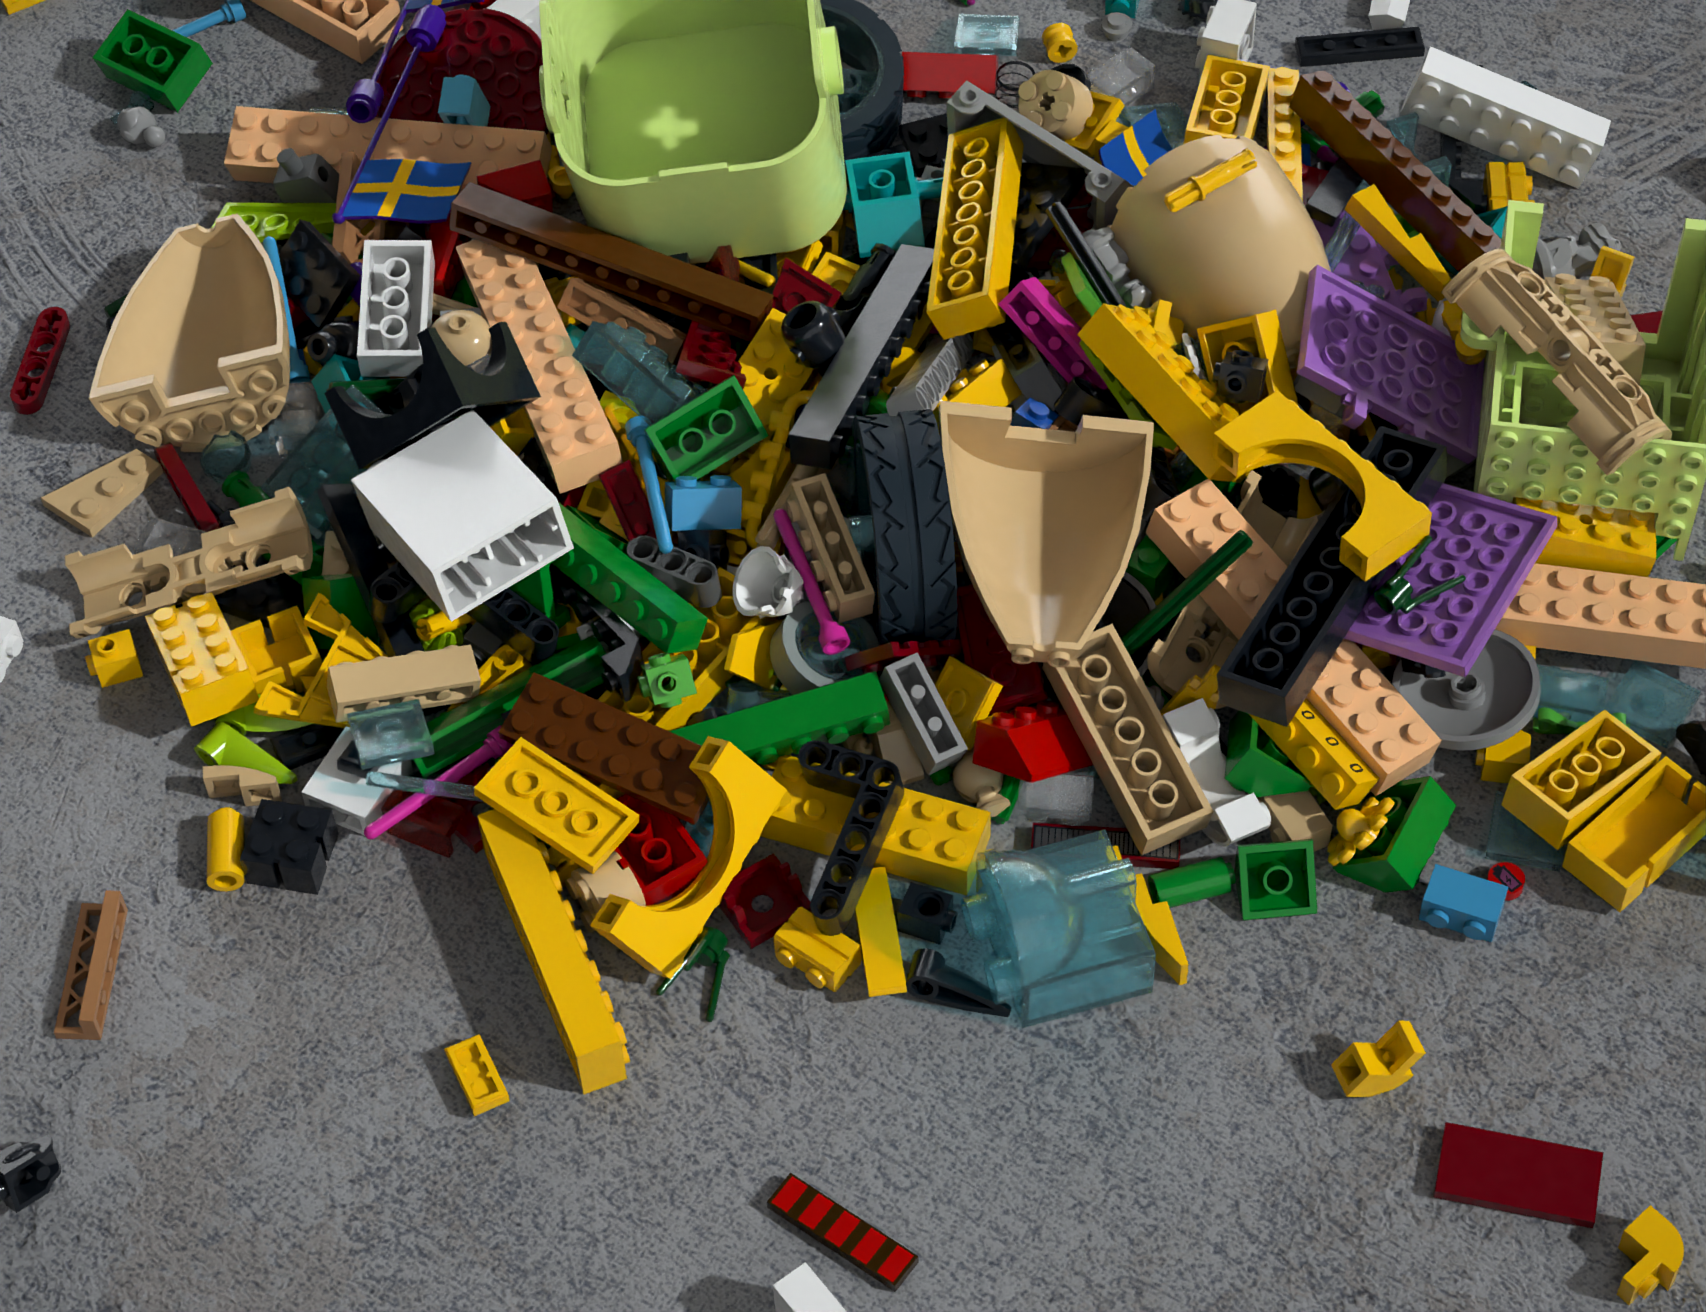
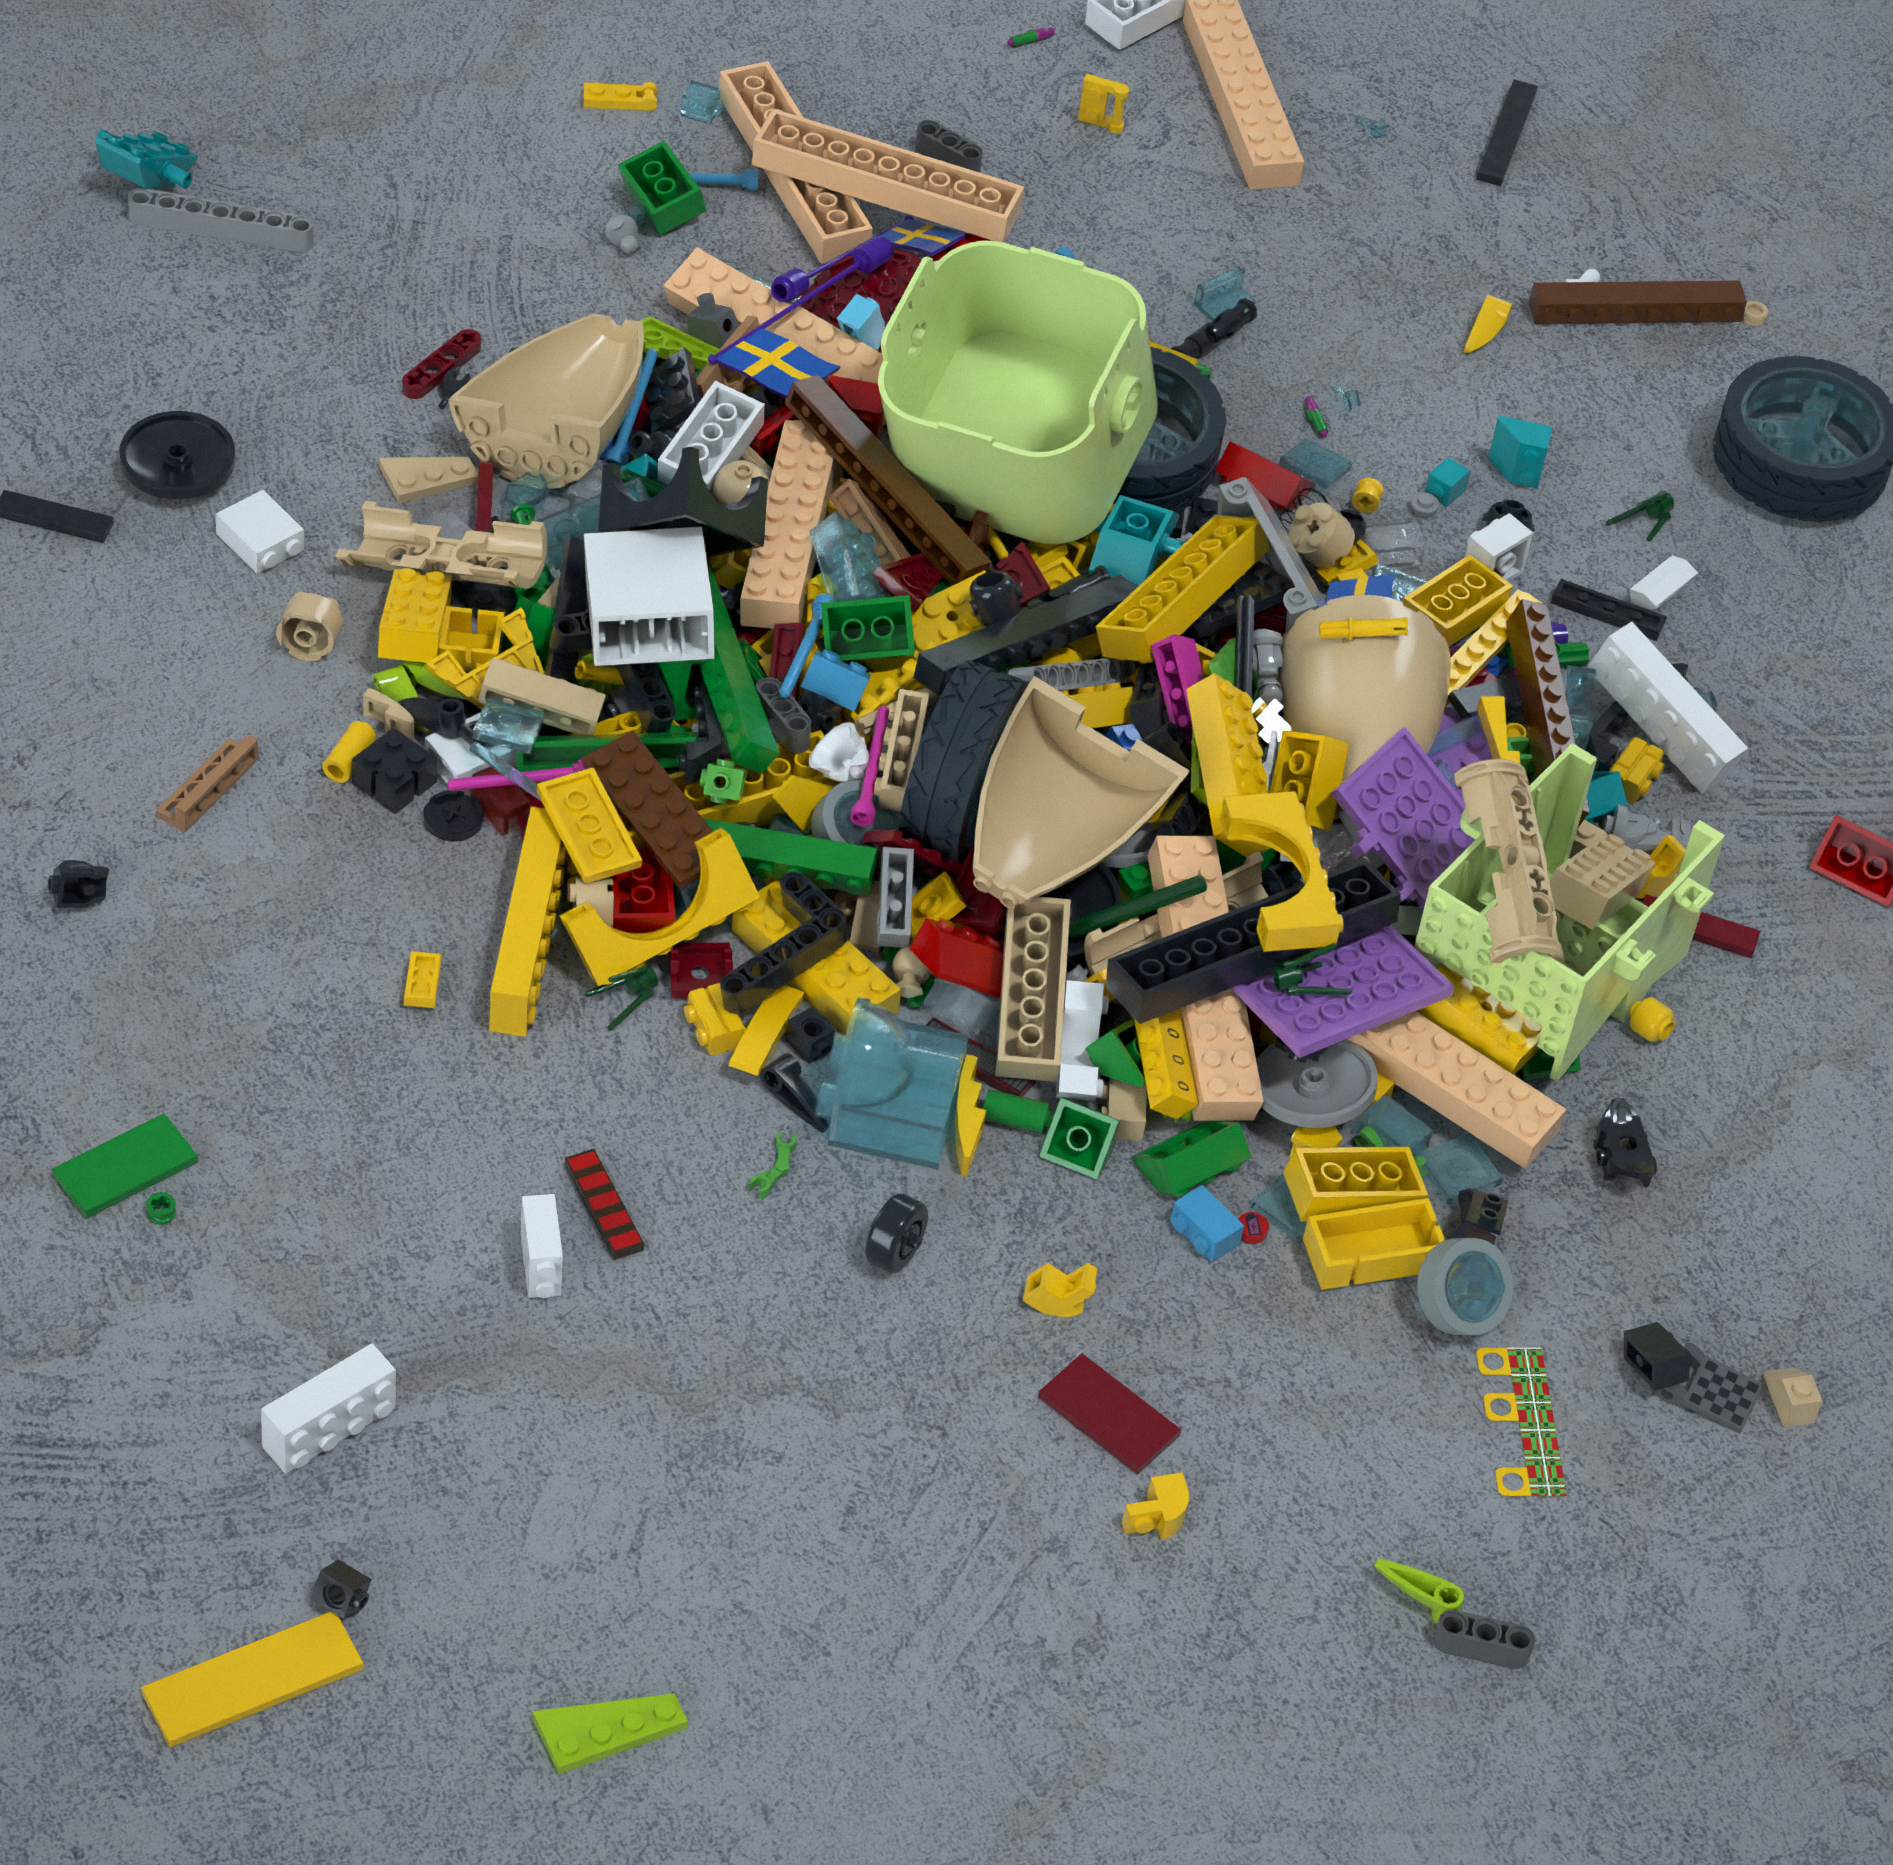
camera: 20 degrees right, 5 degrees down
yellow brick [85,629,143,688] -> none
black brick [1212,350,1269,404] -> none
yellow animal [1327,797,1395,866] -> none
none -> tan brick [276,592,343,661]
none -> black piece [398,697,466,739]
none -> black tile [423,790,484,842]
none -> black hand [438,365,471,410]
none -> bright green piece [749,1131,797,1199]
none -> black wheel [865,1193,928,1273]

